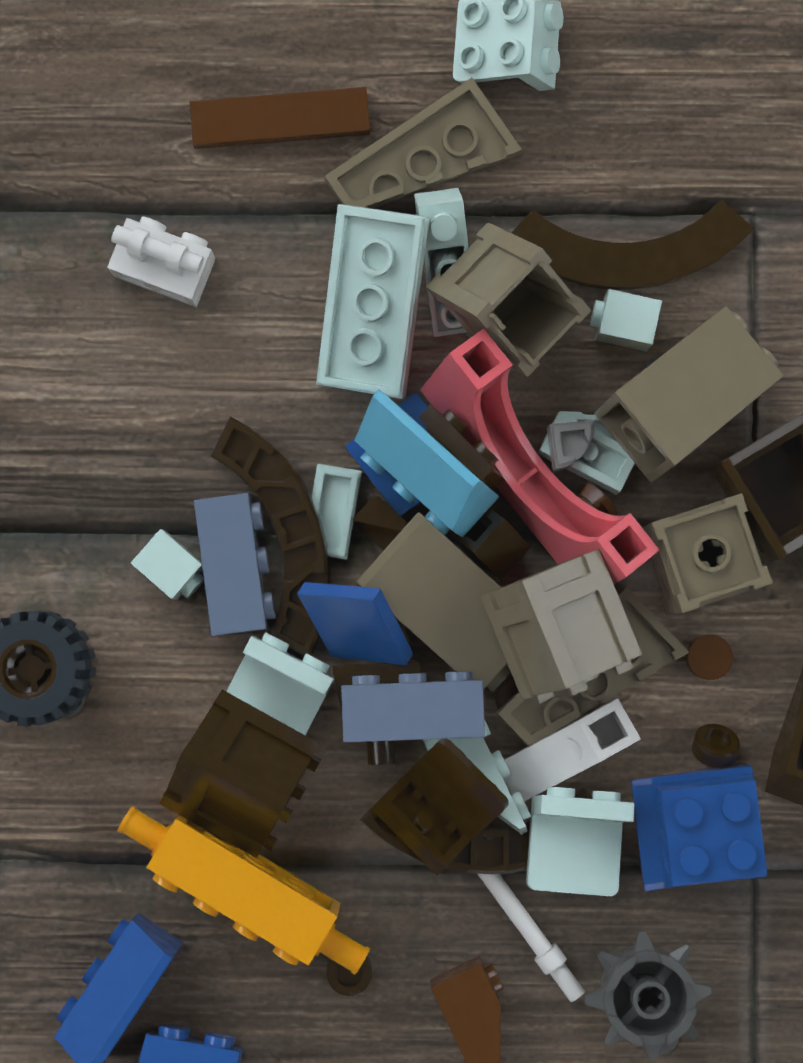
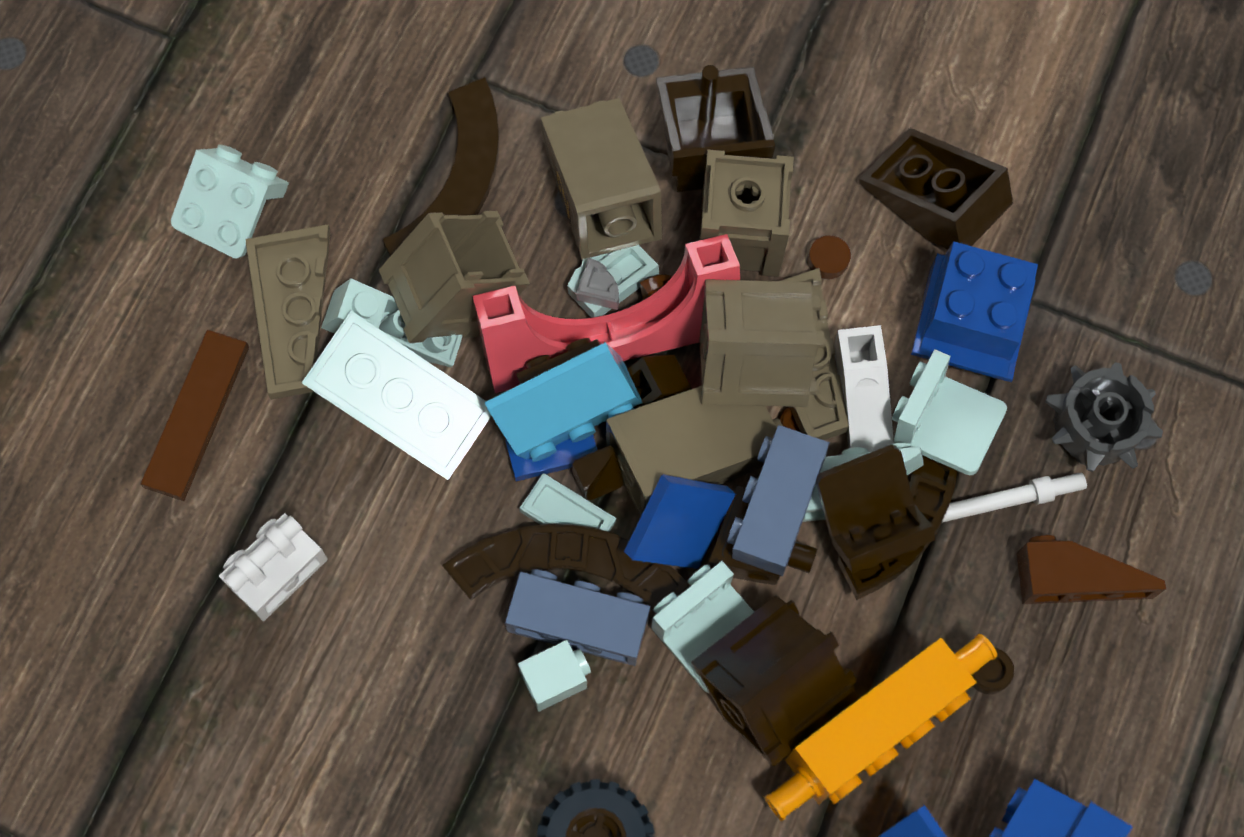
camera: 70 degrees left, 15 degrees down
light aqua brick [590,289,662,352] -> none
dark brown tile [692,724,740,768] -> none

